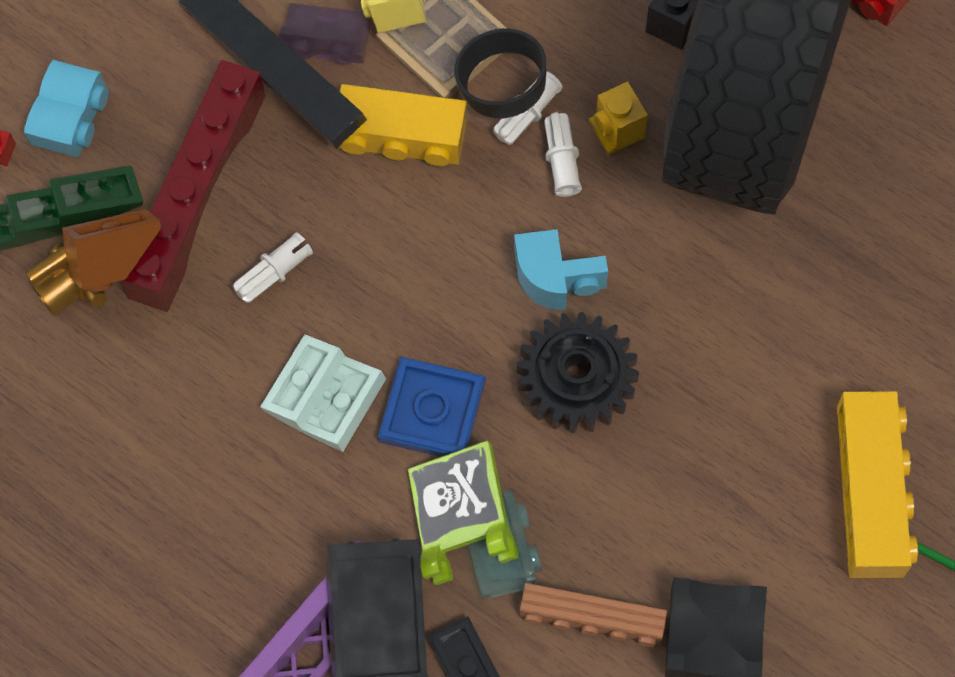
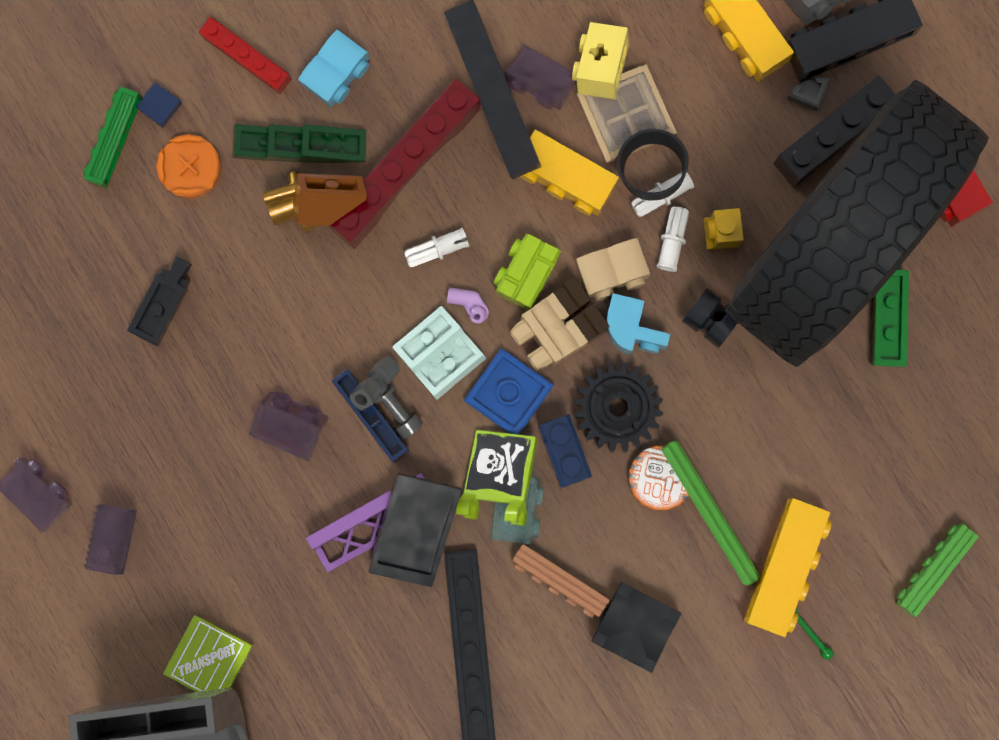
camera: 25 degrees right, 15 degrees up
none -> clear purple bracket [249,392,329,461]
none -> dark blue piece [332,369,409,463]
none -> dark grey bar [349,356,423,439]
none -> lavender arm [447,287,489,324]
none -> lime brick [493,233,561,311]
none -> tan hips [510,276,610,371]
none -> dark blue brick [538,415,592,489]
none -> tan brick [576,238,650,301]
none -> tile [628,446,689,511]
none -> bright green axle [662,440,760,585]
none -> black wheel [682,288,738,348]
none -> green plate [872,269,909,368]

